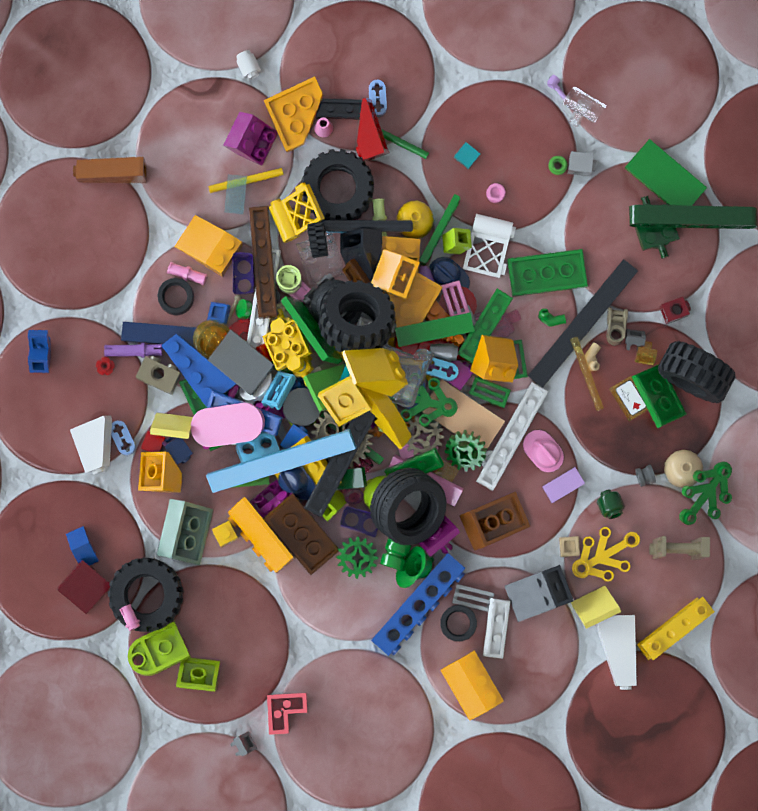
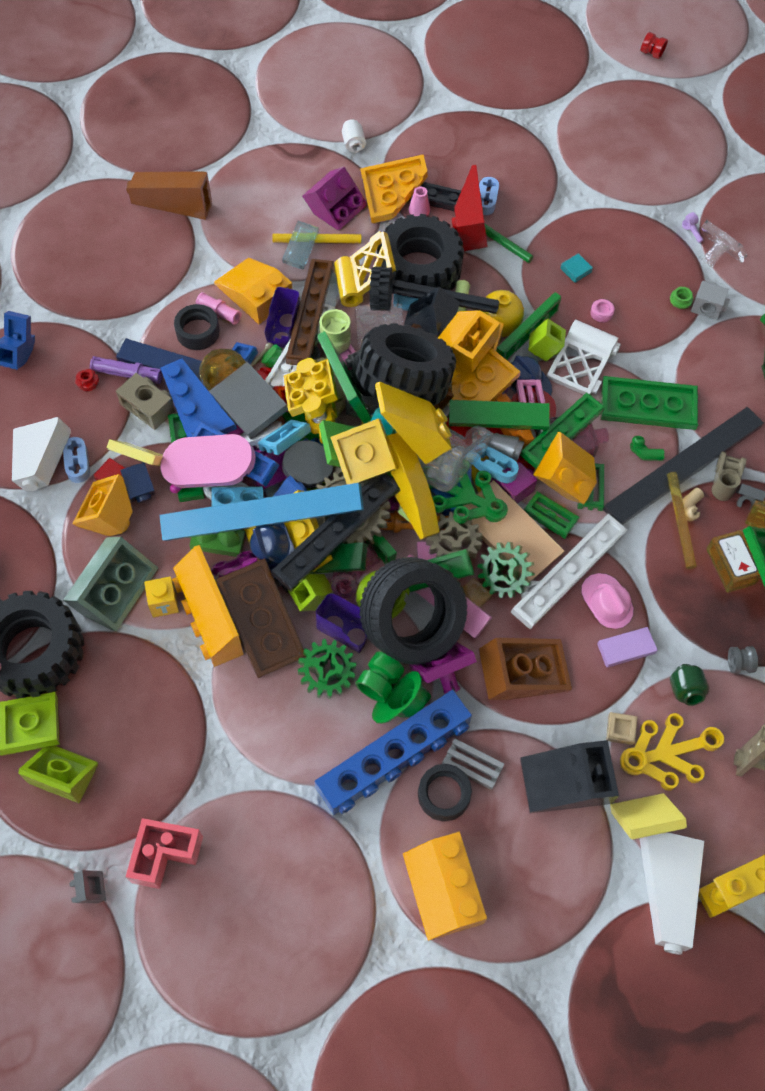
camera: 15 degrees right, 20 degrees down
white tile [483,598,511,659] -> none

